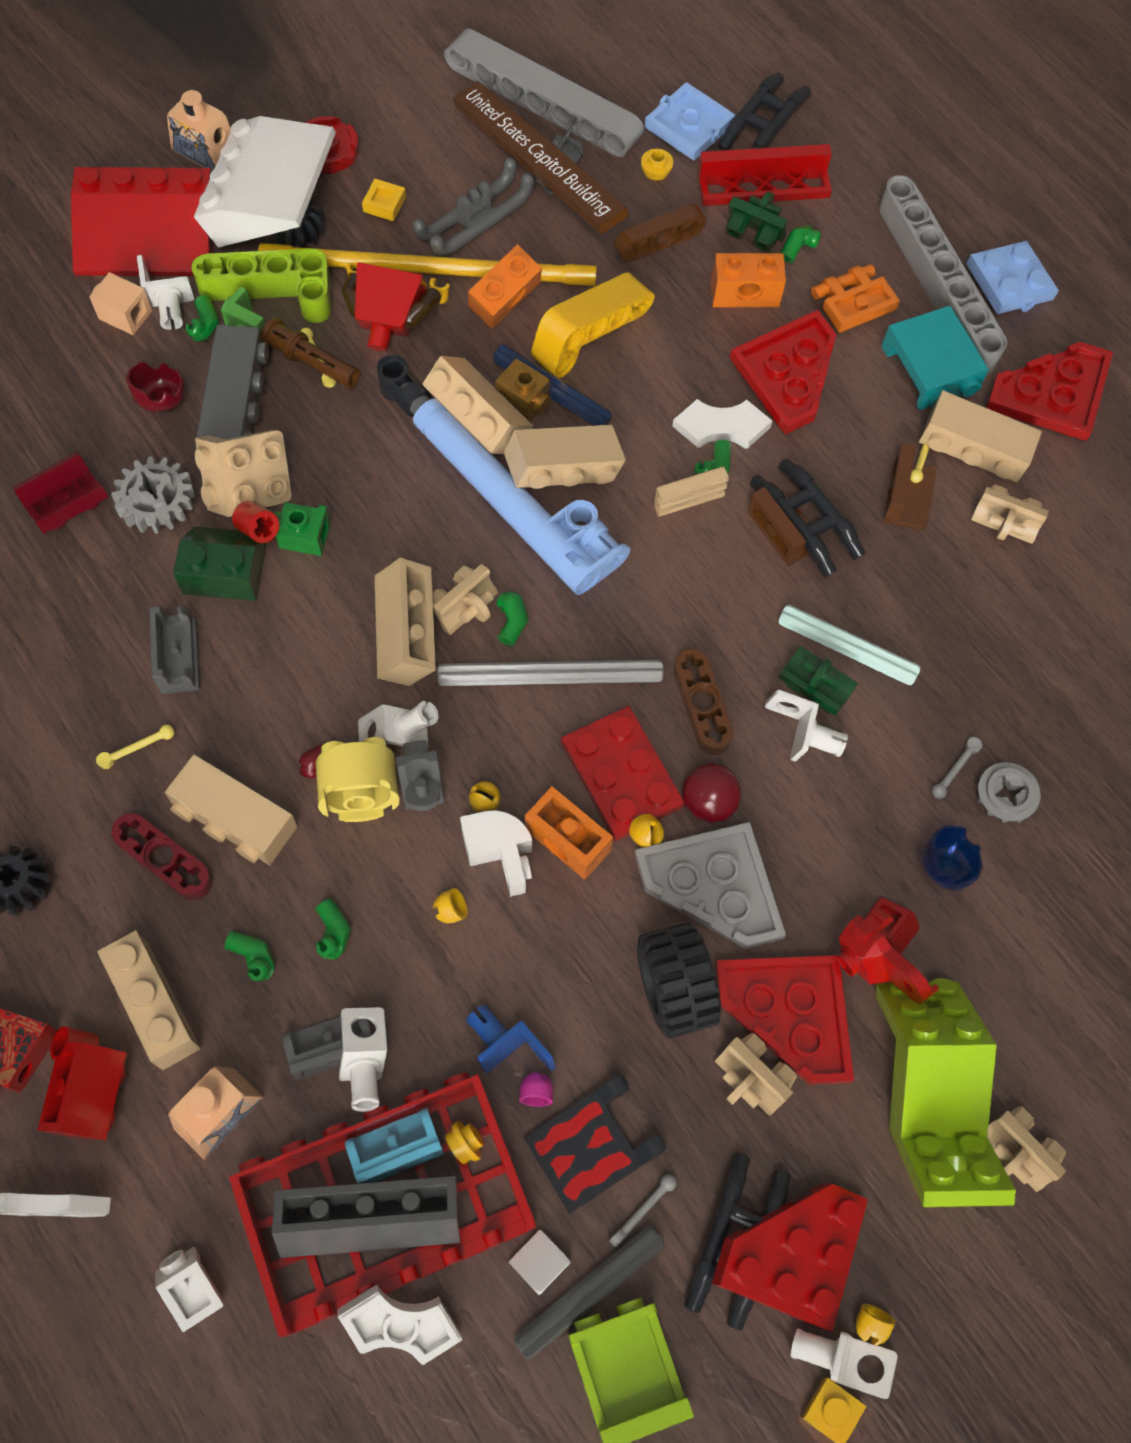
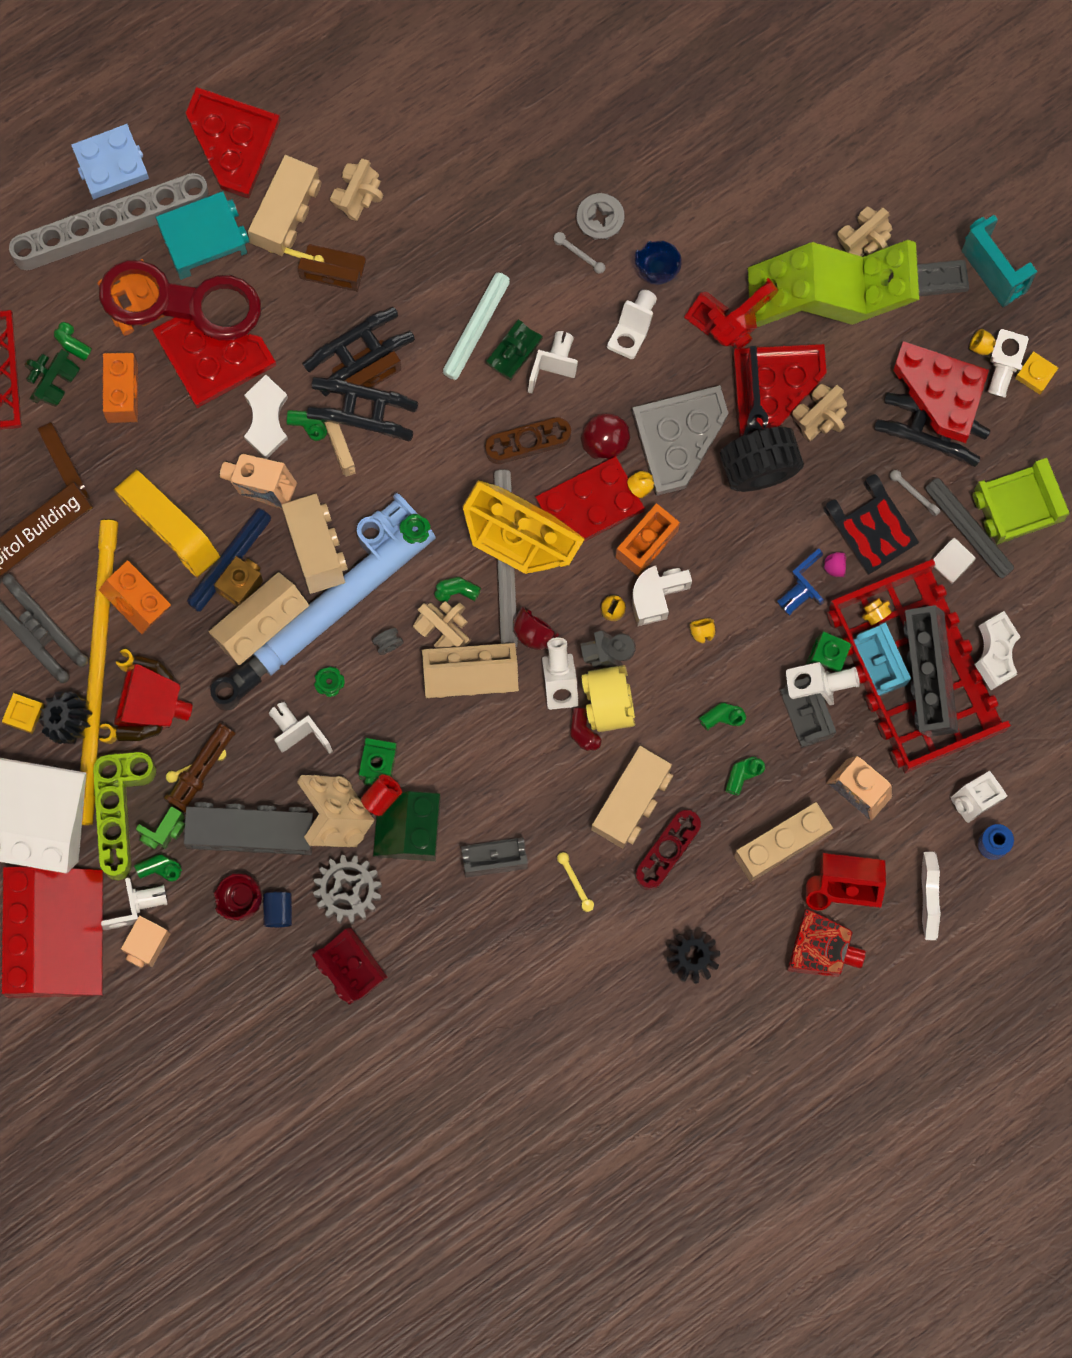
camera: 90 degrees left, 10 degrees up
none -> black gear [38,692,93,744]
none -> dark red bar [99,260,261,340]
none -> light nougat torso [220,454,297,509]
none -> dark blue beam [263,892,292,928]
none -> white bracket [269,702,333,754]
none -> black piece [307,377,418,442]
none -> green plate [314,667,345,697]
none -> dark grey bush [372,628,404,655]
none -> green plate [400,514,430,544]
none -> yellow wedge [462,480,585,574]
none -> dark red hair [513,607,559,650]
none -> white bracket [607,290,657,359]
none -> black flag [744,346,769,435]
none -> green bracket [805,631,851,672]
none -> dark grey plate [917,260,969,296]
none -> teal panel [962,215,1038,307]
none -> blue brick [978,824,1014,860]

